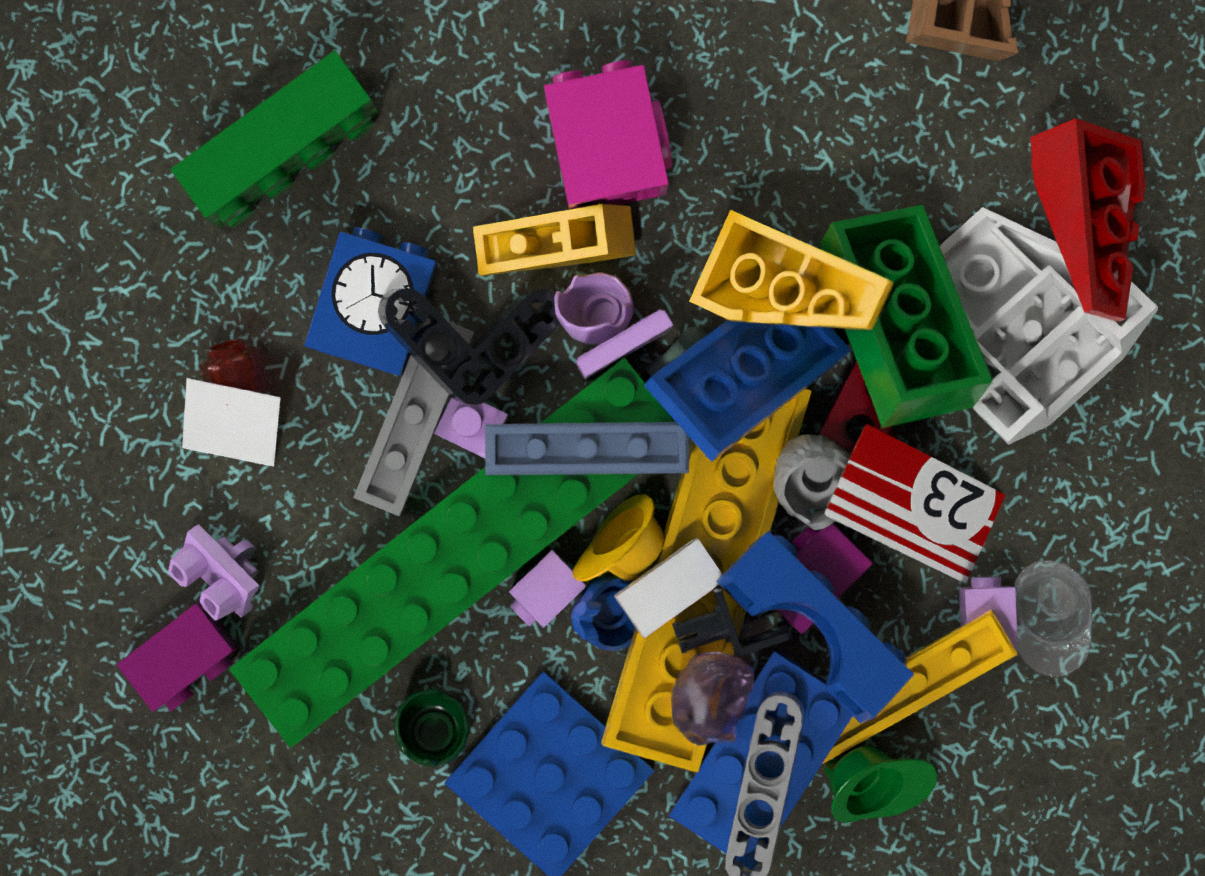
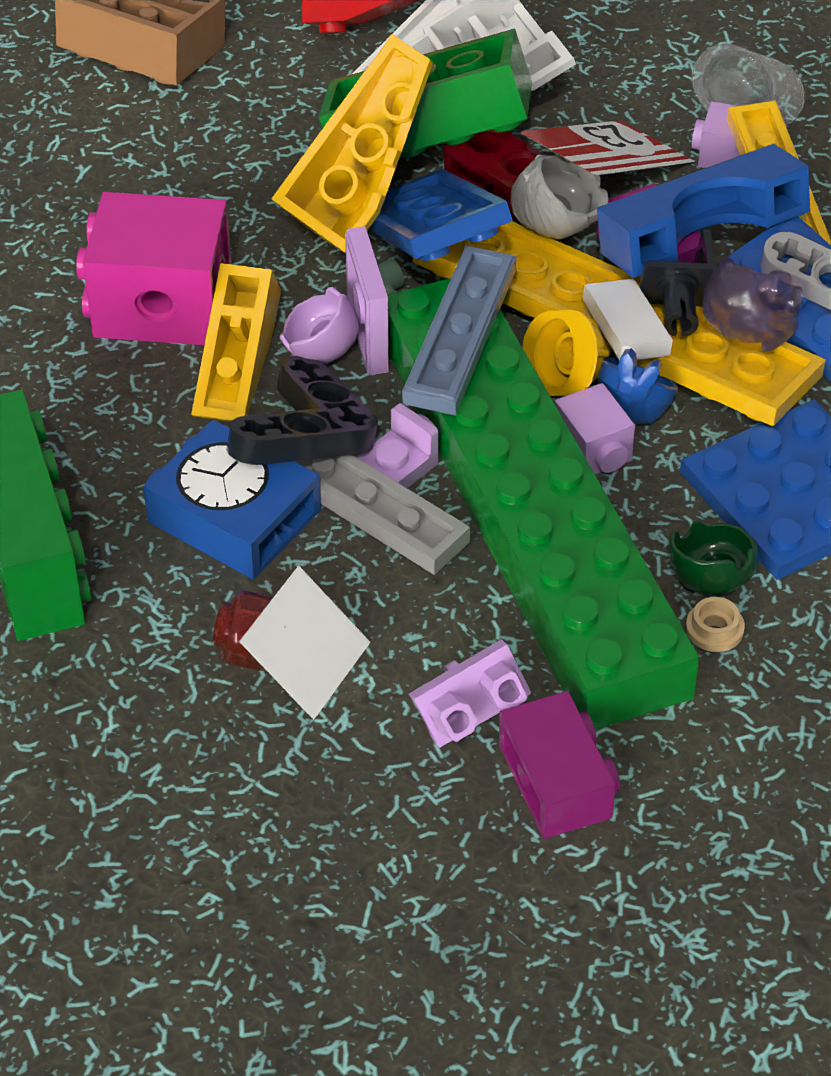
camera: 70 degrees left, 40 degrees down
none -> tan plate [686,597,745,652]

